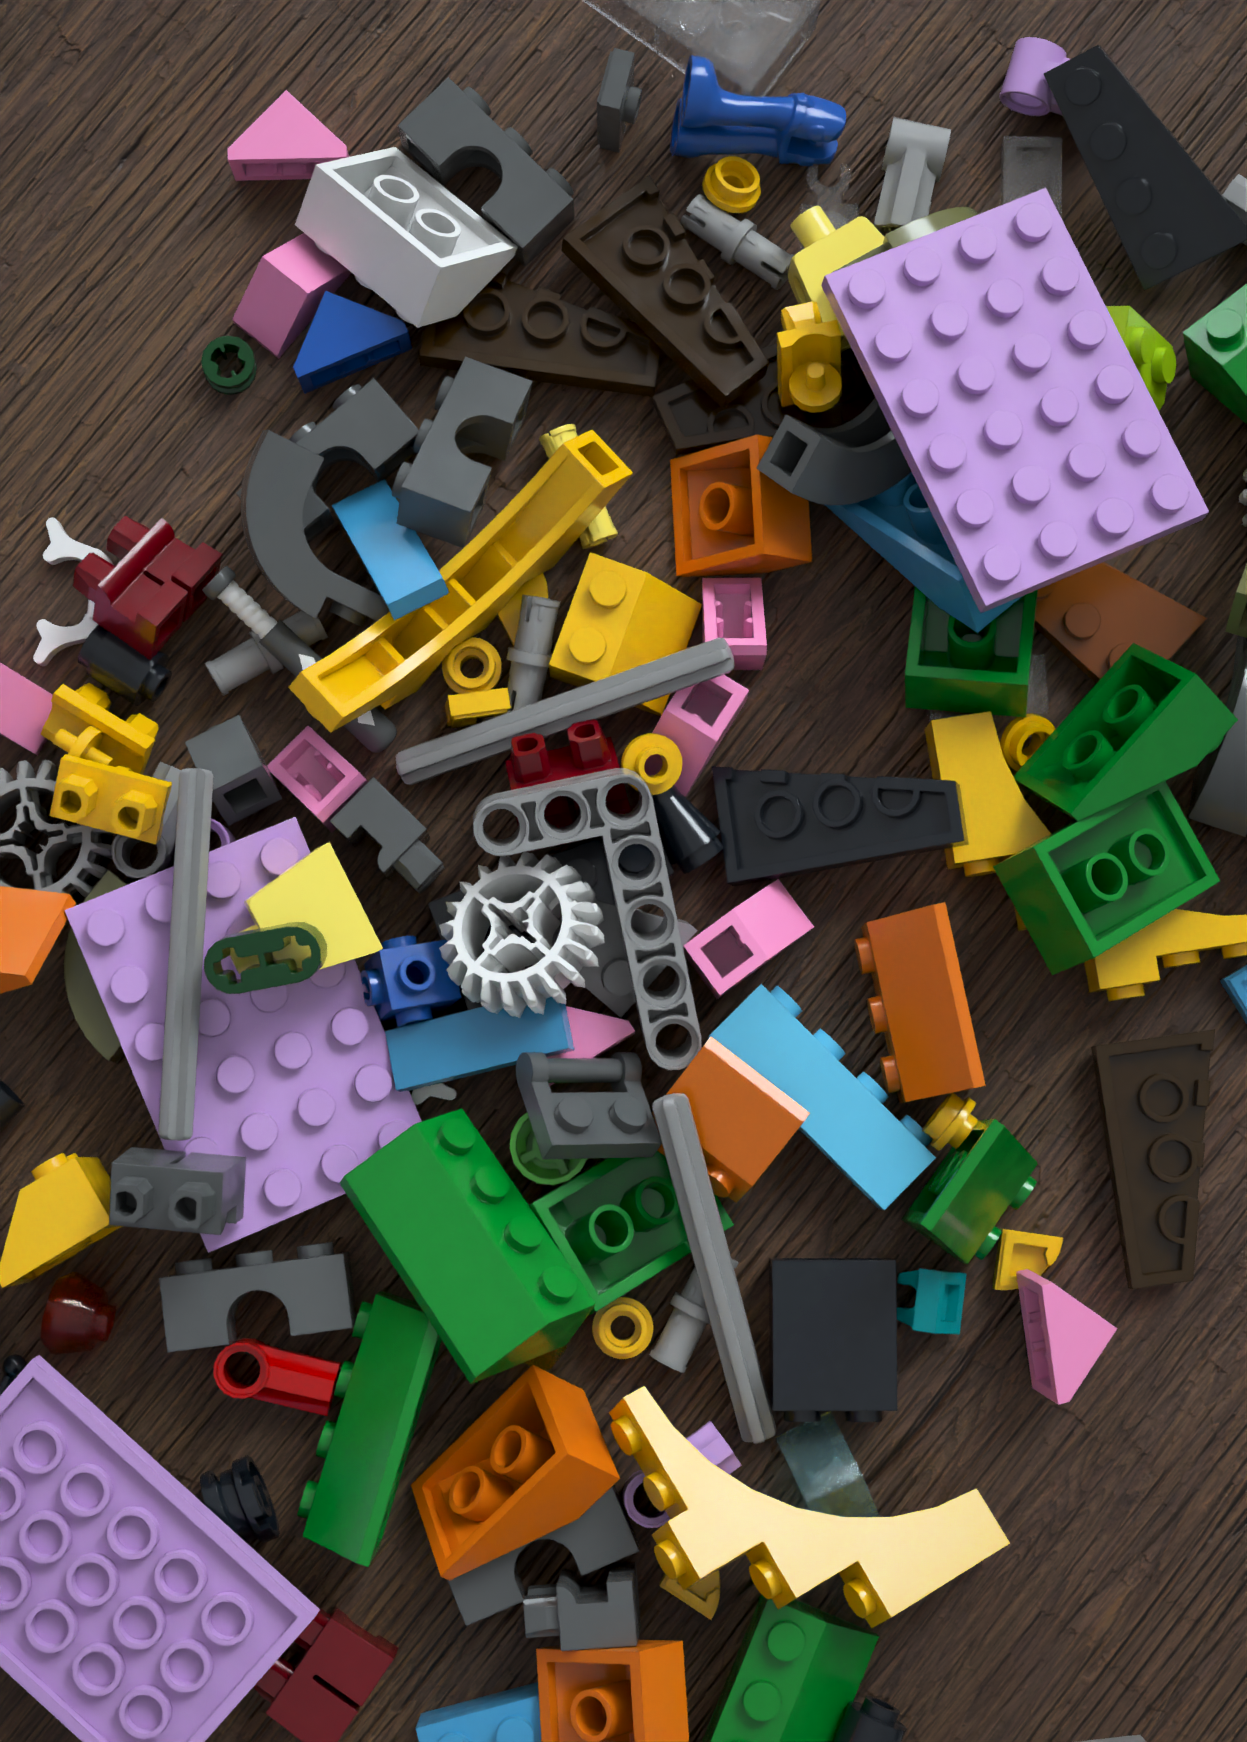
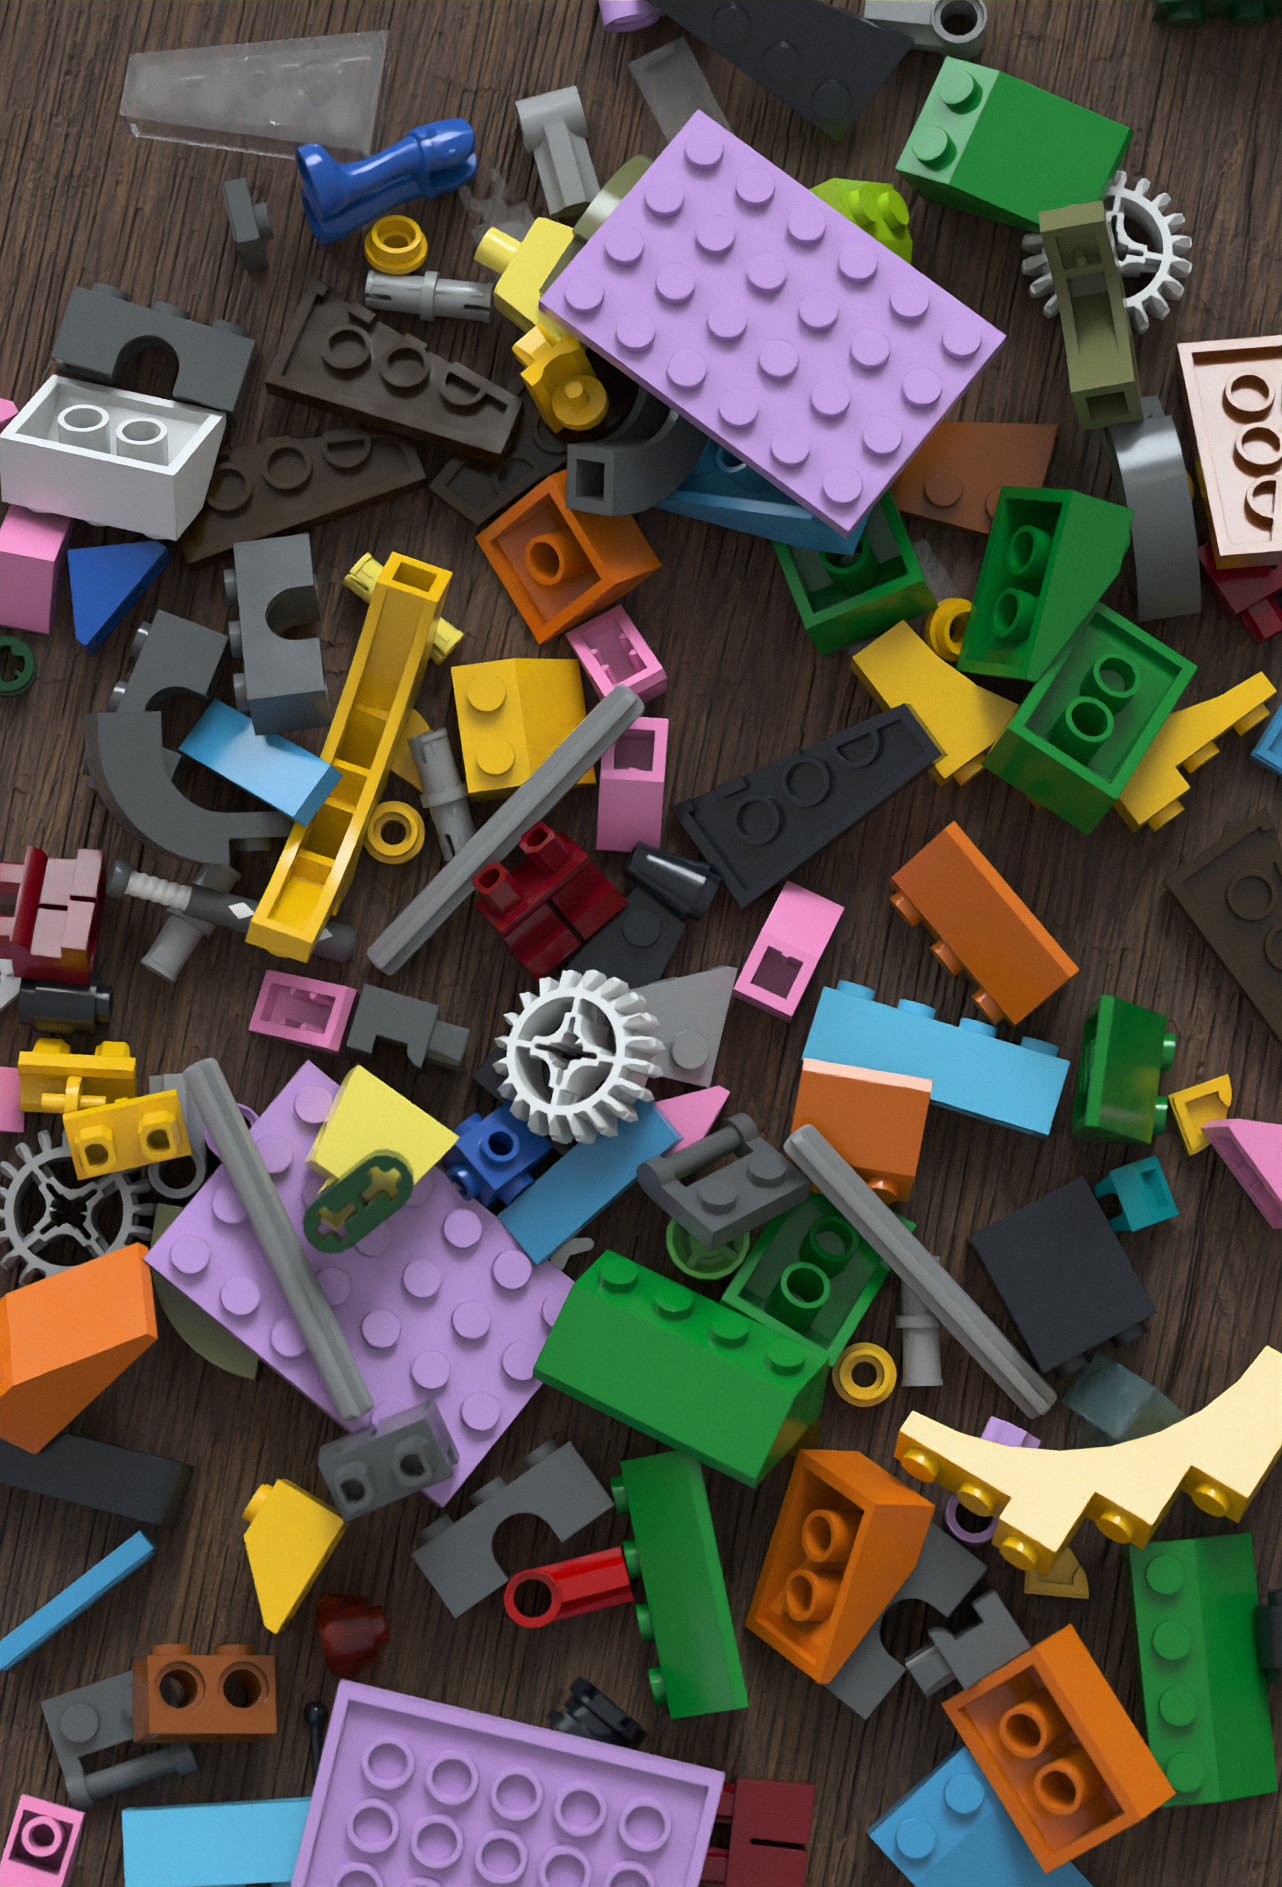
camera: 25 degrees left, 0 degrees up
dark grey brick [185,715,282,826] -> none
yellow tile [445,687,511,728] -> none
light grey beam [473,768,701,1070] -> none
yellow plate [621,733,682,795] -> none
yellow plate [922,1093,978,1151] -> none

